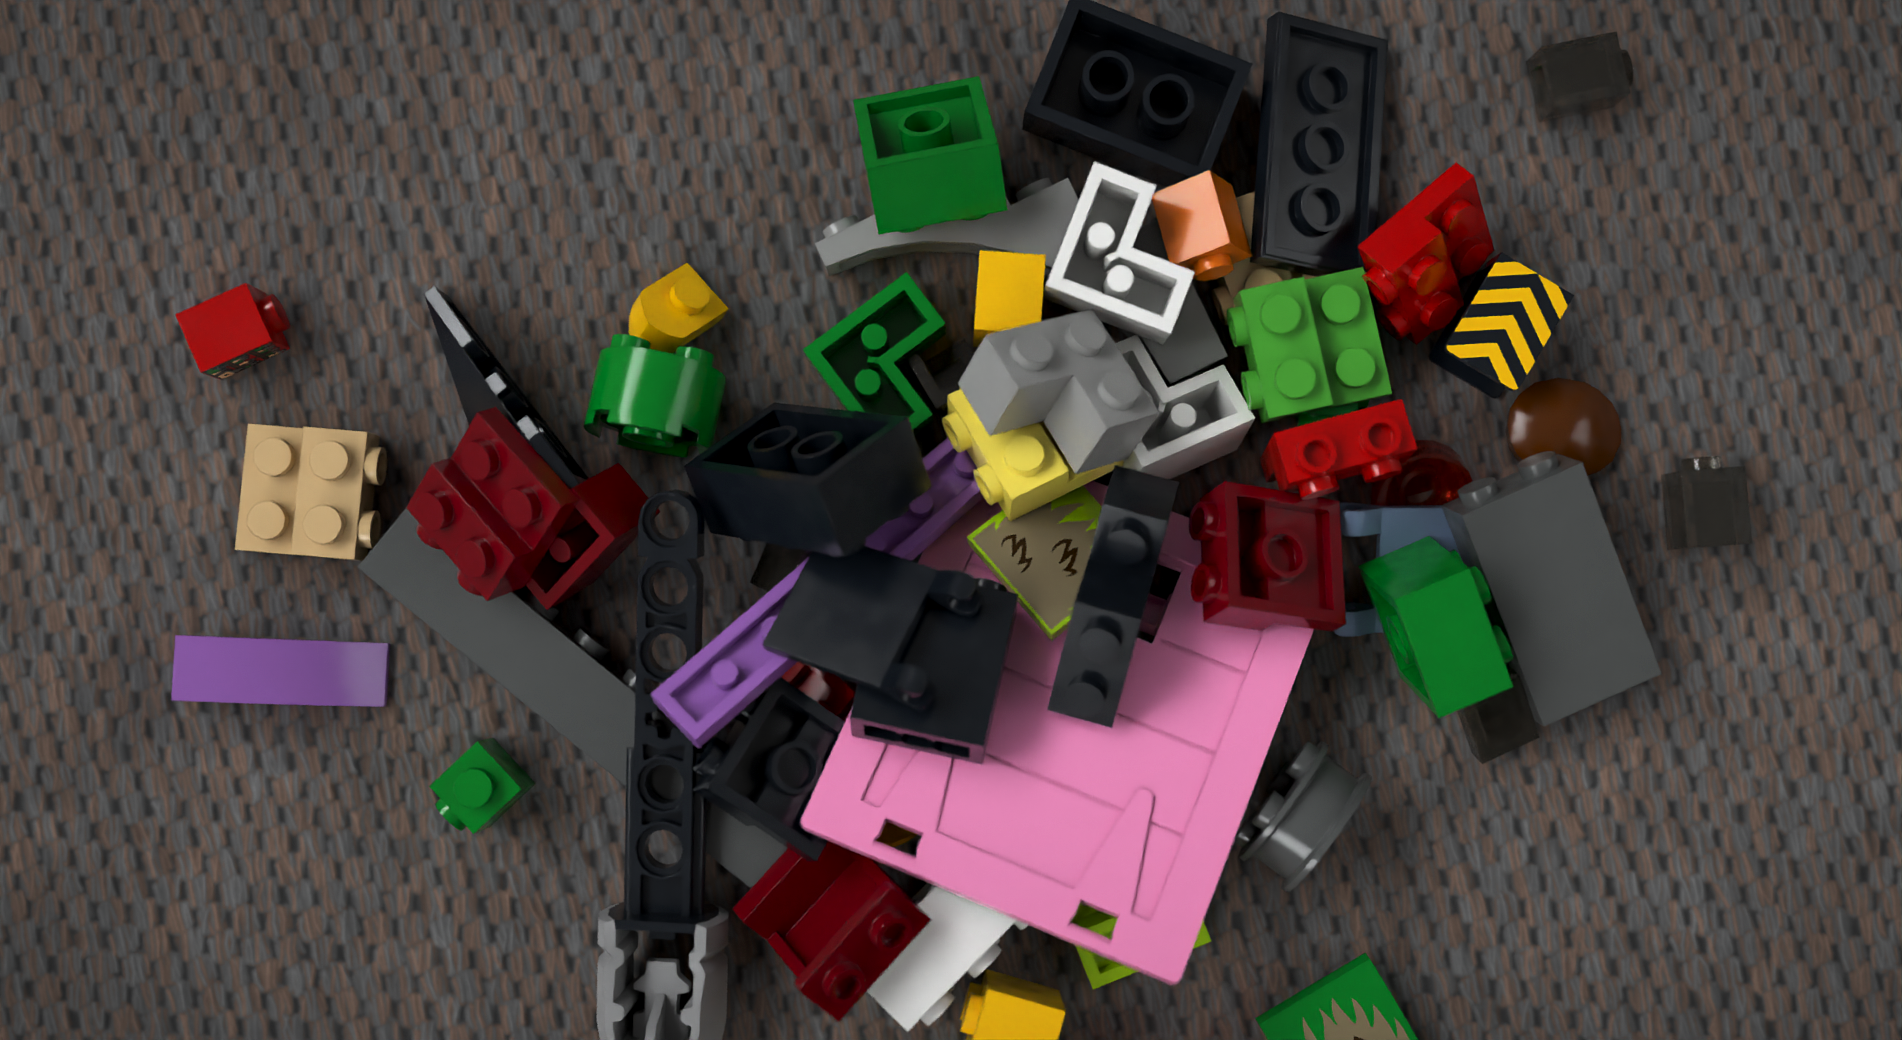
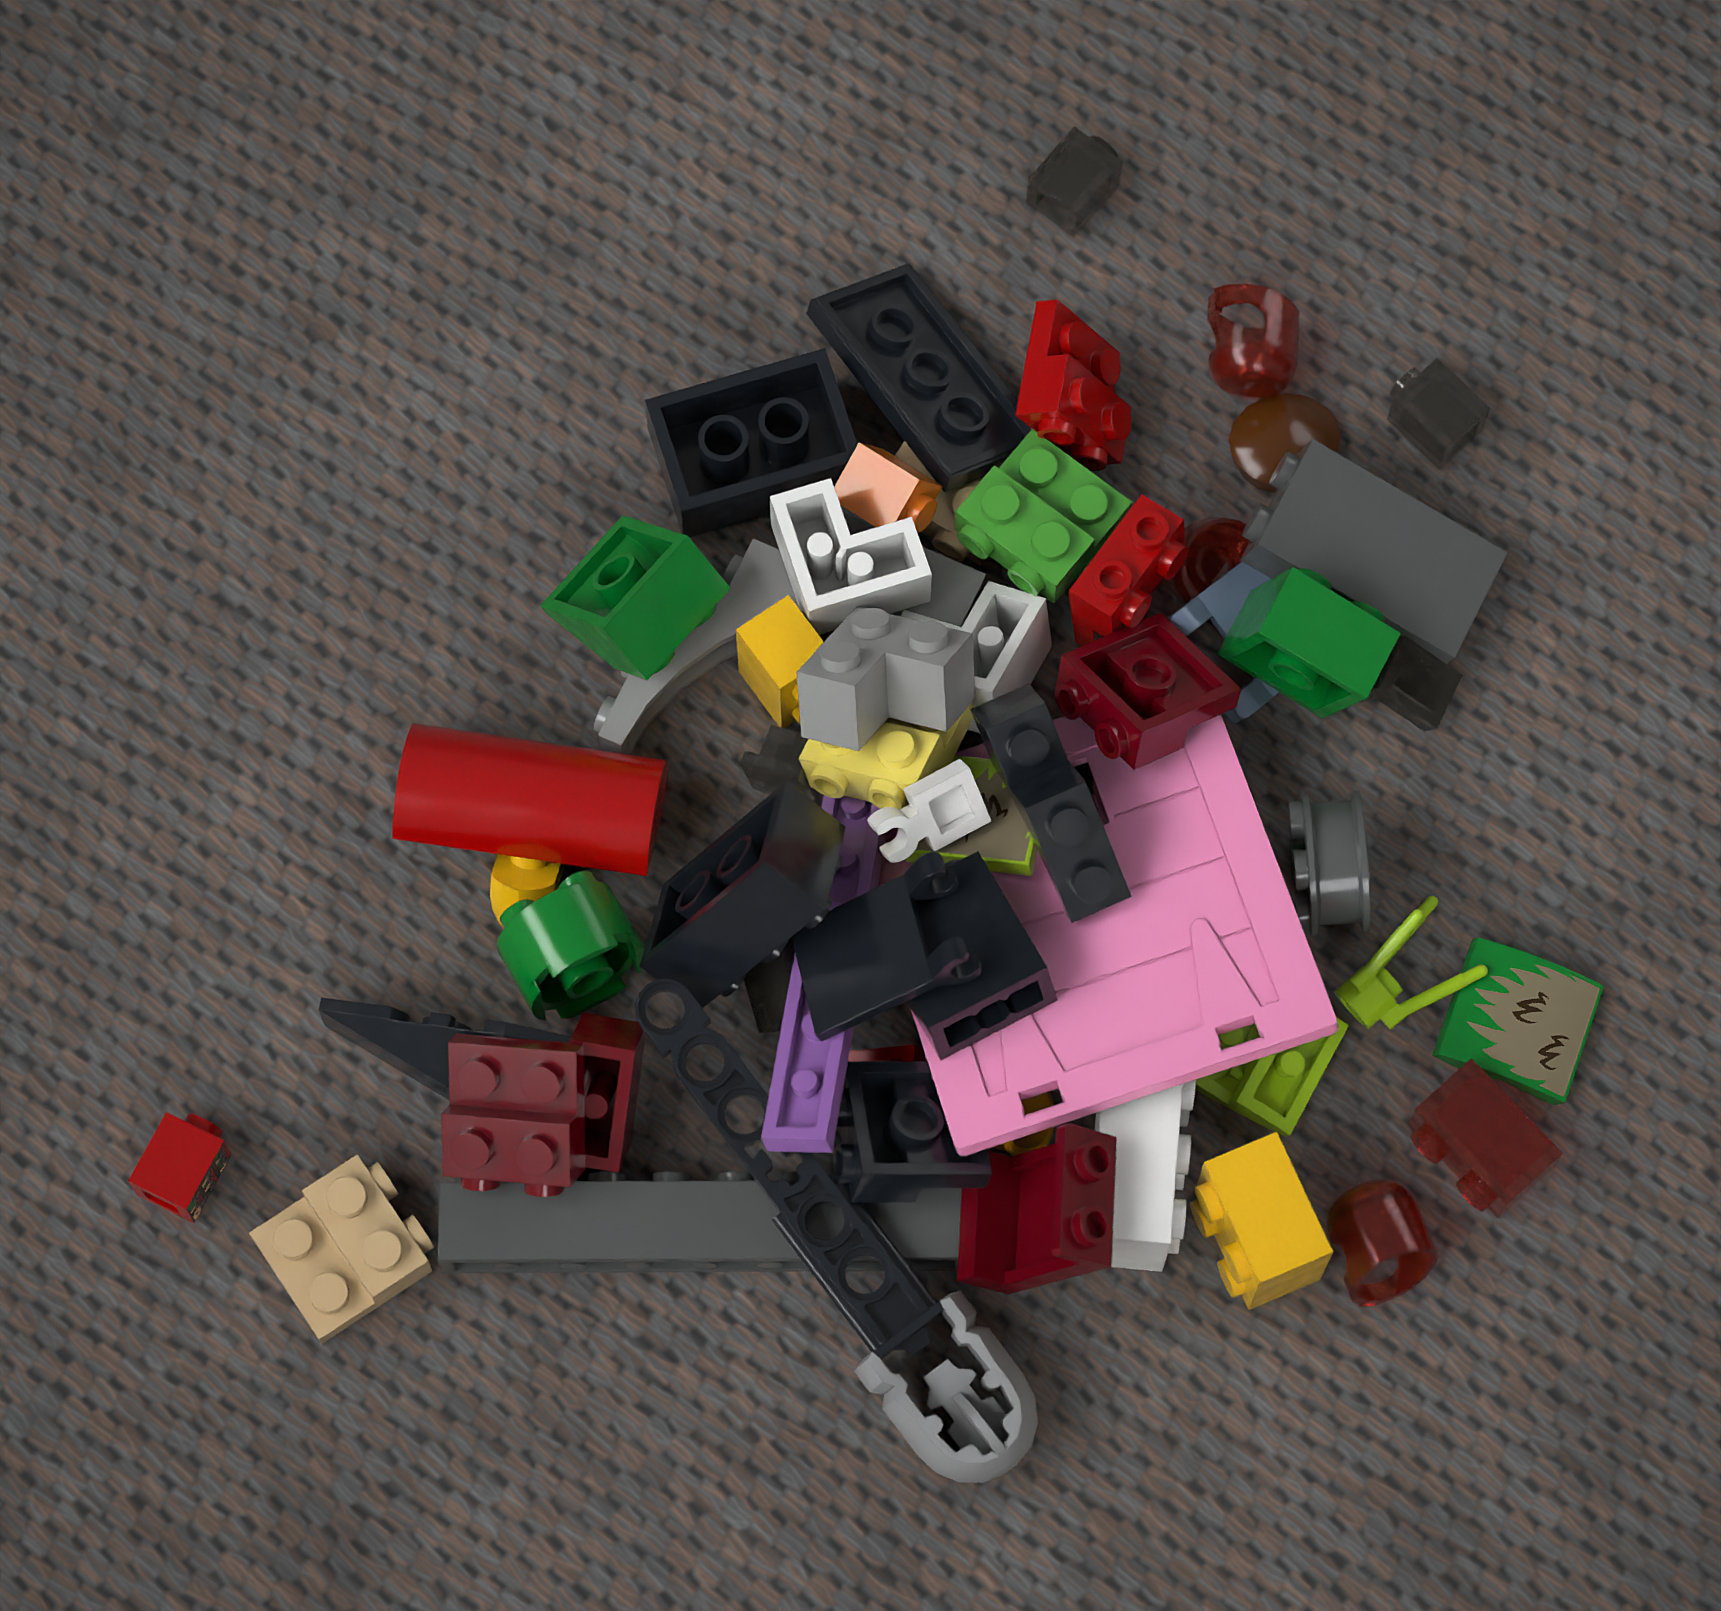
camera: 40 degrees left, 15 degrees down
medium lavender slope [171,635,390,707] -> none
green brick [429,738,536,834] -> none
green brick [803,272,946,436] -> none
piece [1429,252,1574,399] -> none
none -> red brick [392,723,669,876]
none -> white plate [867,759,991,863]
none -> clear red helmet [1207,284,1299,400]
none -> lime plant [1334,895,1488,1030]

